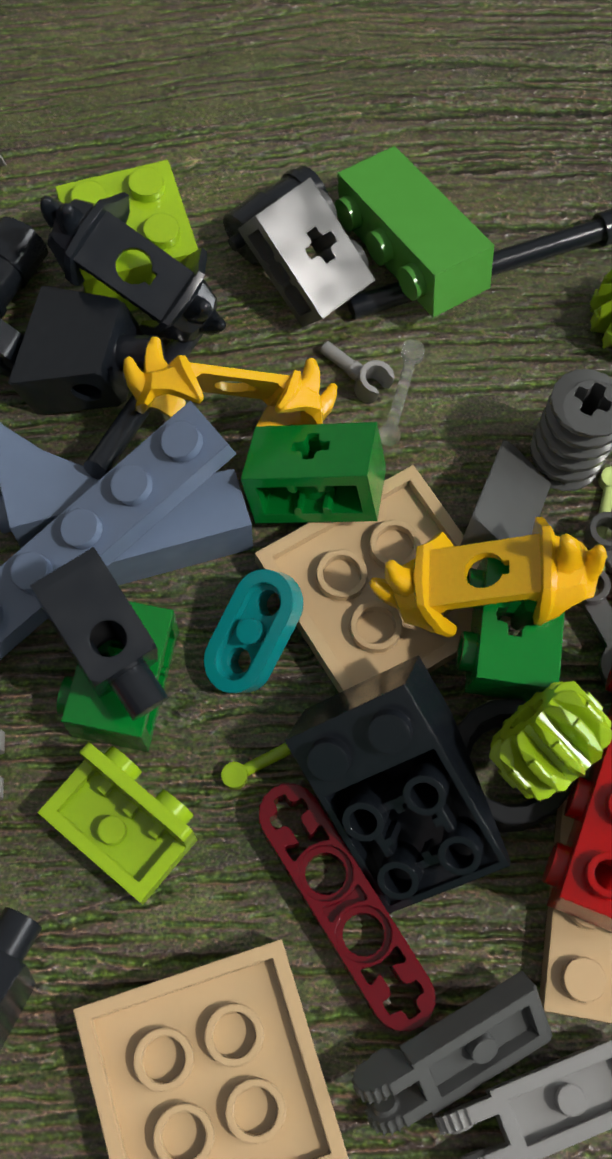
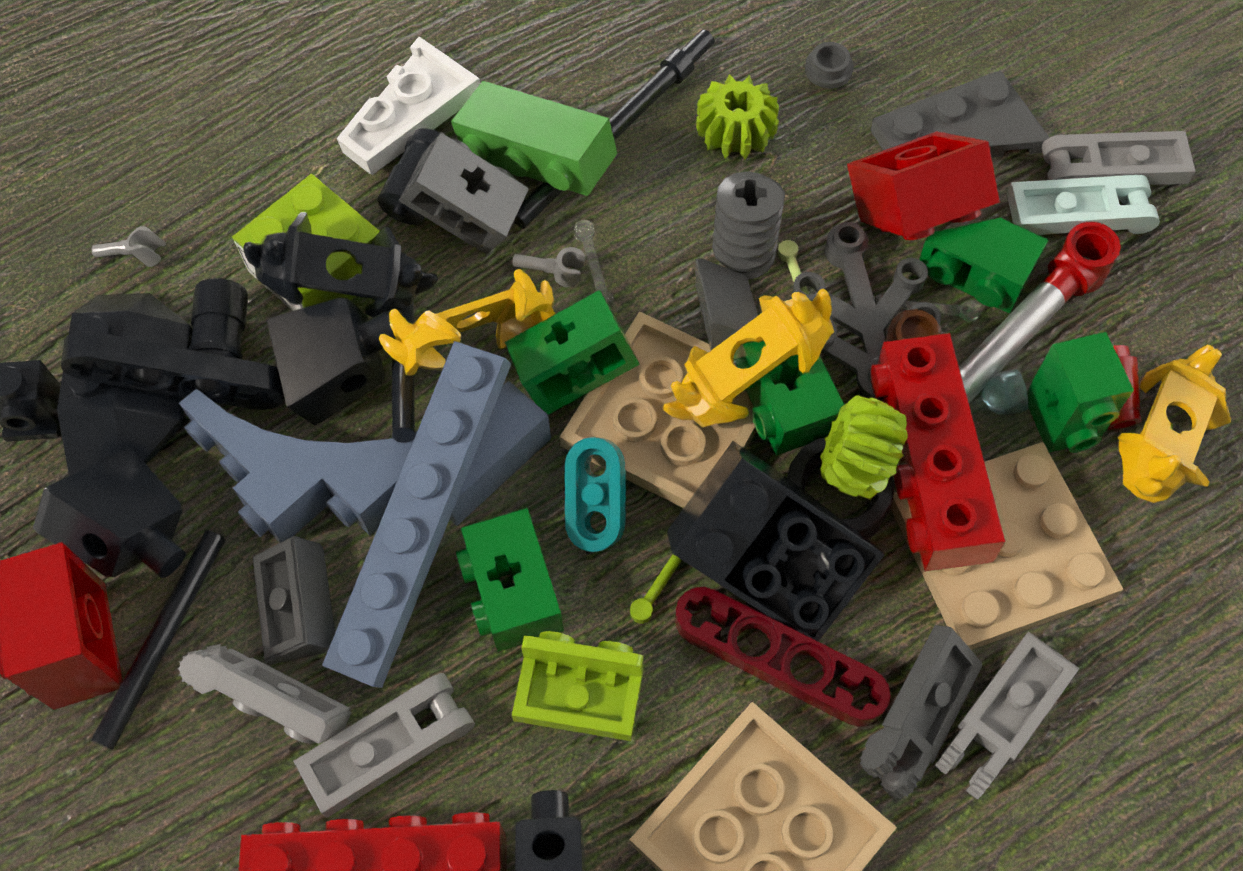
camera: 25 degrees left, 5 degrees down
black torso [30,547,169,721] -> none
none -> white wing [337,37,480,175]

